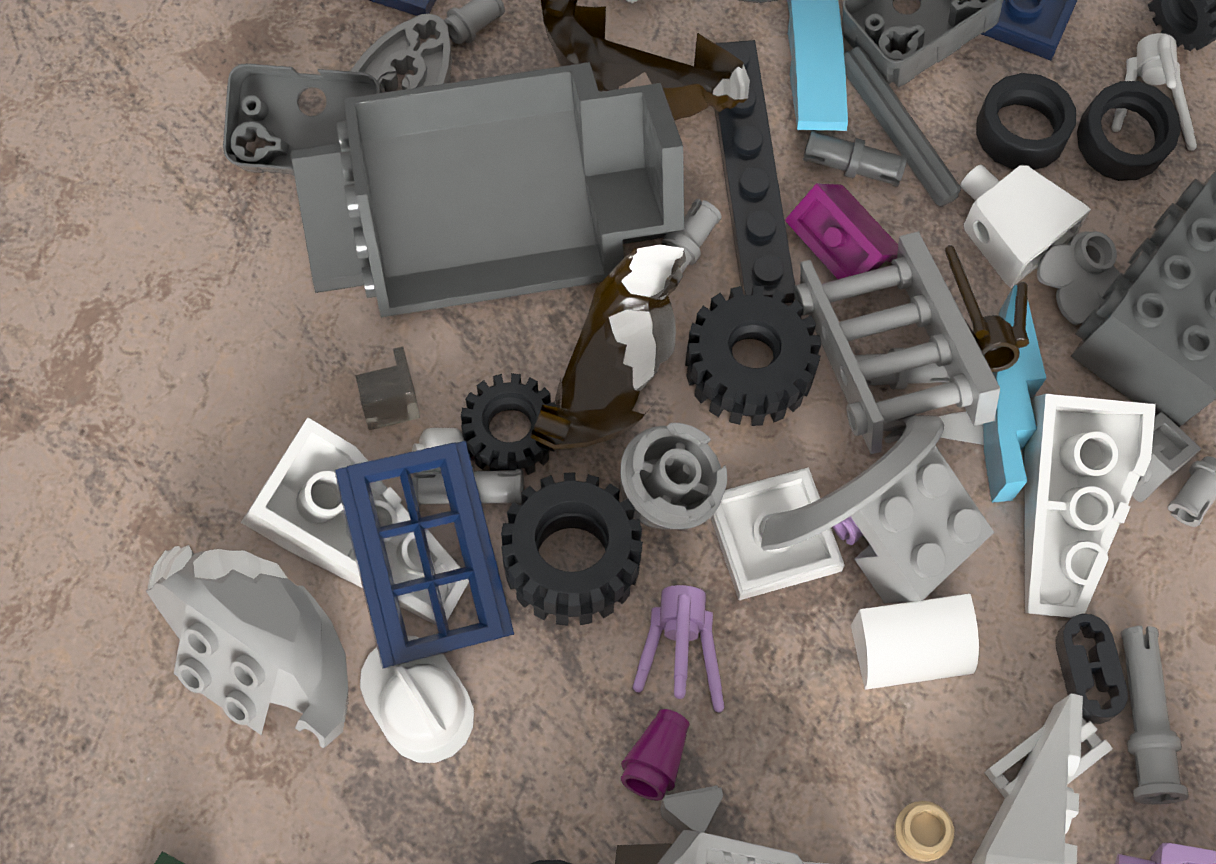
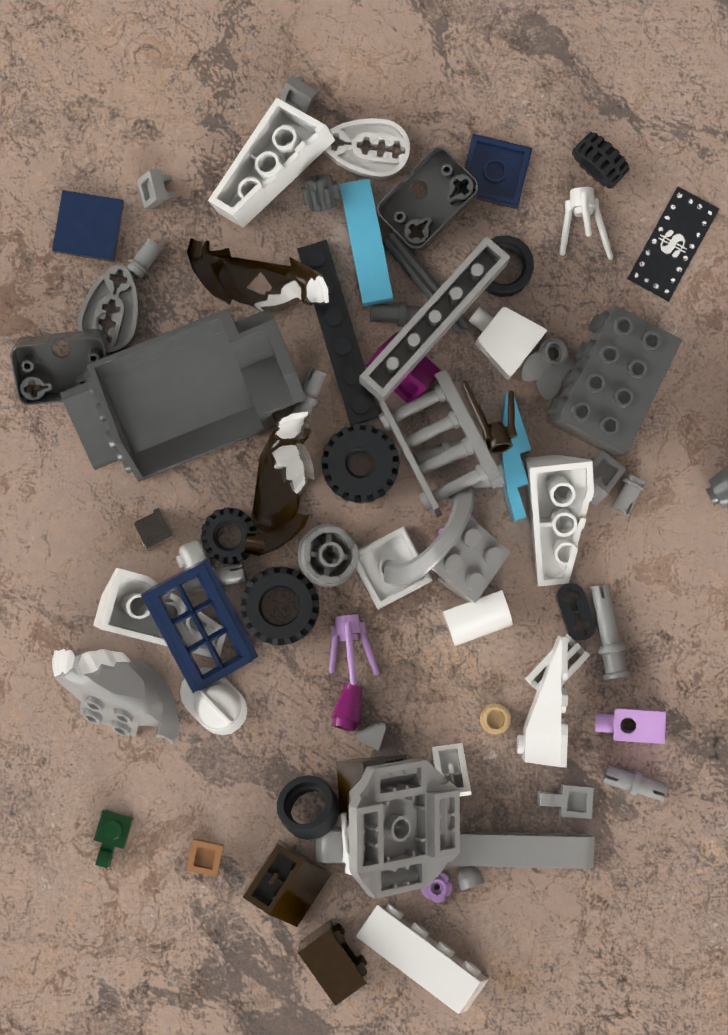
camera: 10 degrees left, 20 degrees up
black tyre [1077,81,1181,181] -> none
none -> light grey brick [359,236,510,403]

